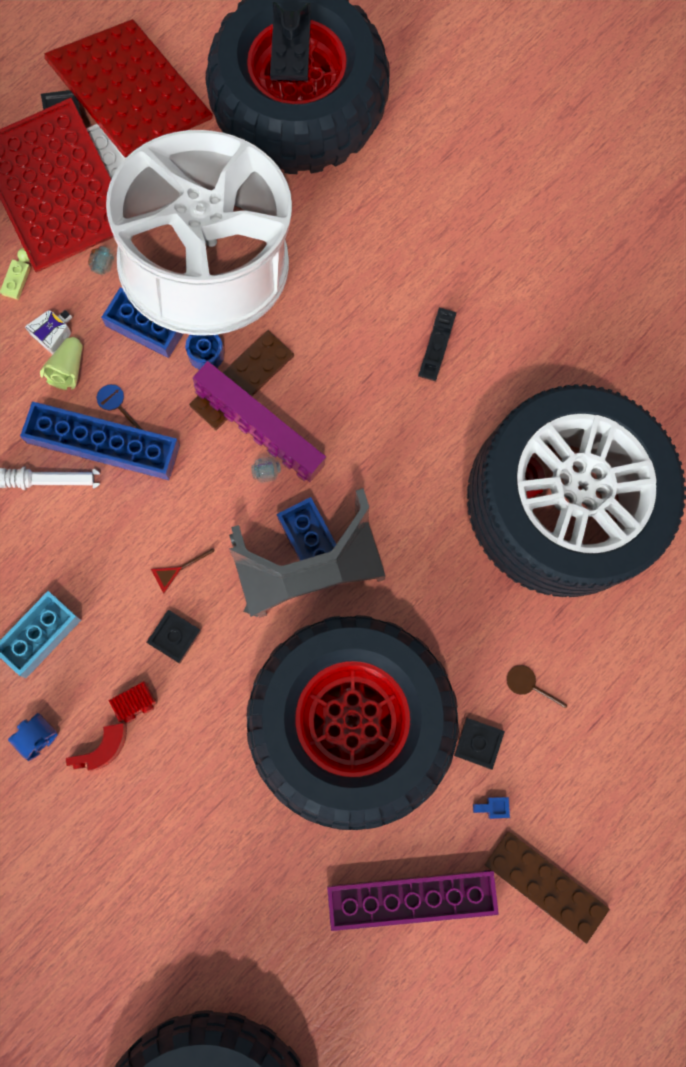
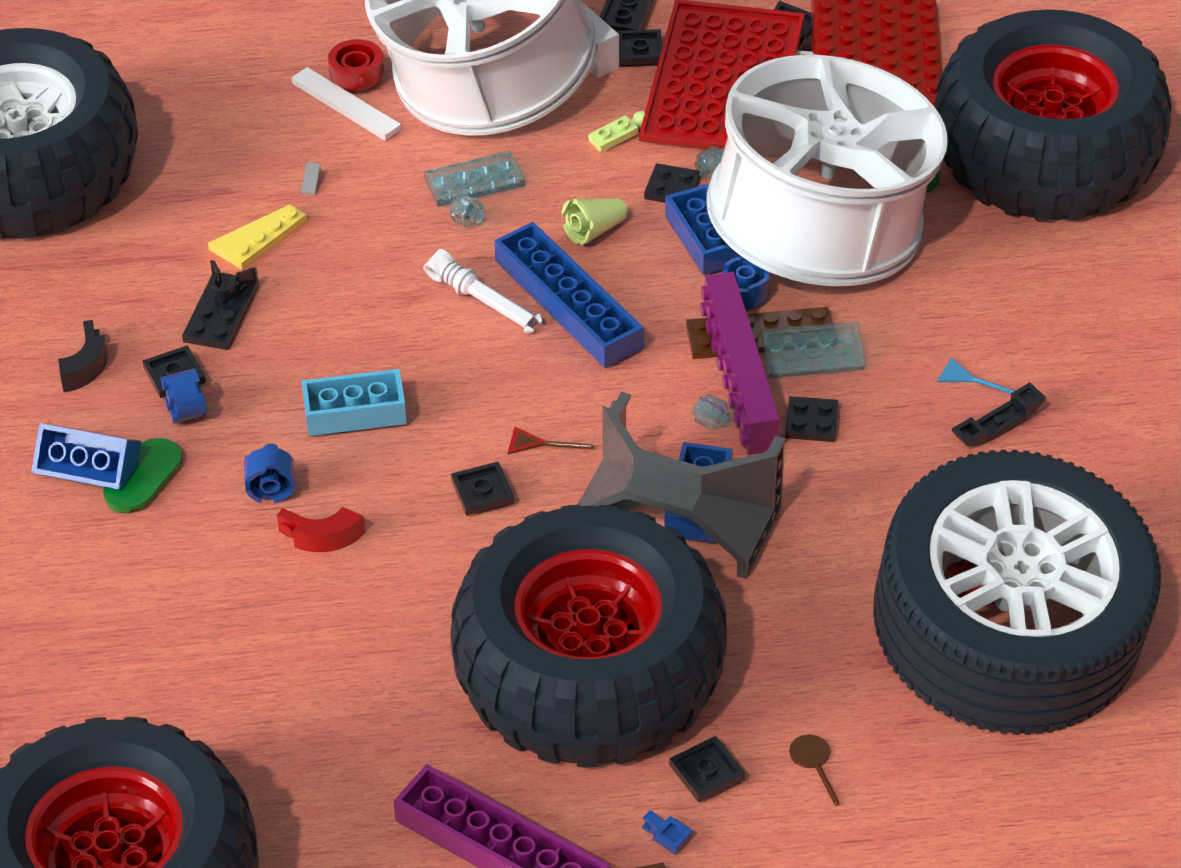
camera: 40 degrees right, 30 degrees down
torso [25,310,72,355] -> none
blue piece [96,384,142,430] -> none
red brick [109,681,157,724] -> none
black plate [270,2,311,81] -> none
none -> black plate [644,163,700,203]
none -> clear light blue plate [762,322,865,378]
none -> black plate [785,396,838,442]
none -> dark azure piece [937,358,1015,394]

